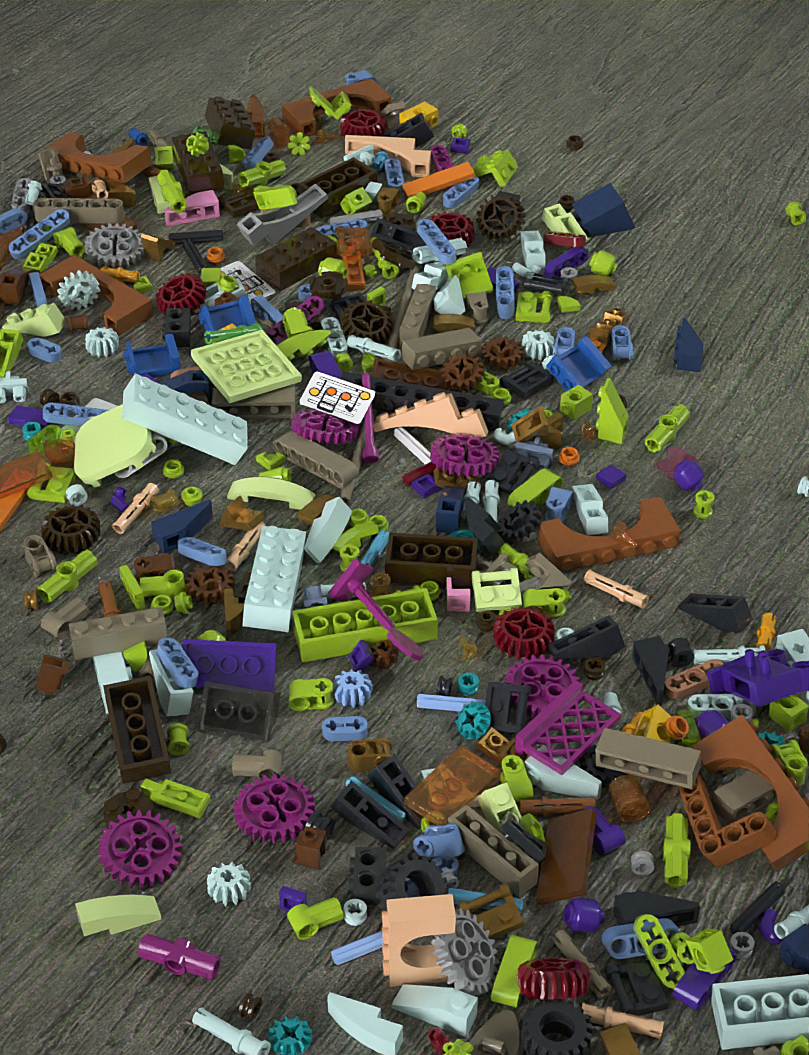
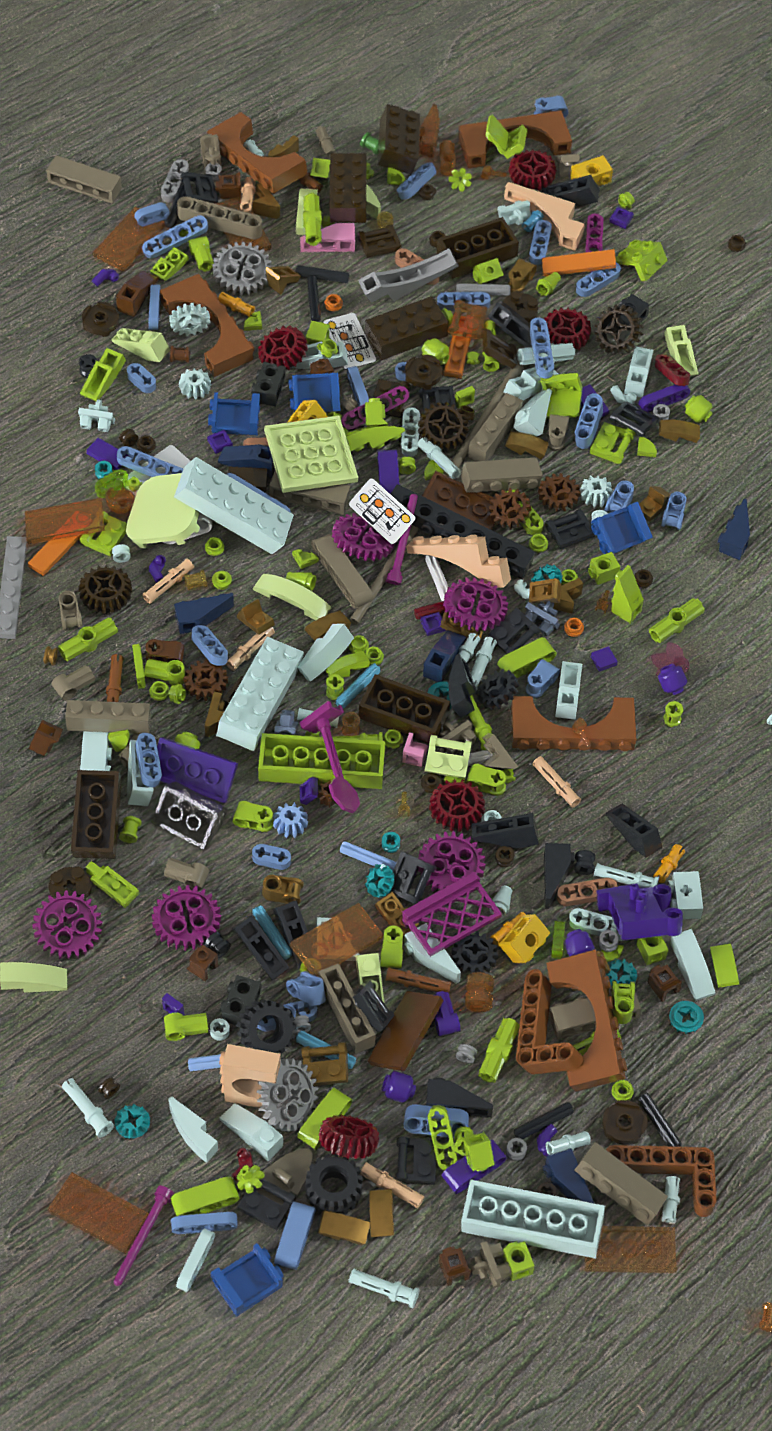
camera: 15 degrees right, 15 degrees up
light aqua pin [25,181,42,205] -> none
blue pin [129,128,148,146] -> none
magenta piece [138,934,221,980] -> none
lime gear [186,132,209,157] -> none
bright green pin [205,323,262,344] -> none
light aqua gear [207,861,251,907] -> none
lime piece [237,159,287,188] -> none
lime slope [253,184,297,209] -> none
light aqua slope [365,182,382,200] -> none
black bush [436,675,453,696] -> none
lime tile [522,813,545,843] -> none
dark tan pin [552,929,612,998] -> none
dark brown plate [558,195,575,211] -> none
dark blue slope [572,183,635,237] -> none
dark tan brick [595,728,701,789] -> none
pearl gold slope [597,308,629,334] -> none
orange plate [666,716,689,740] -> none

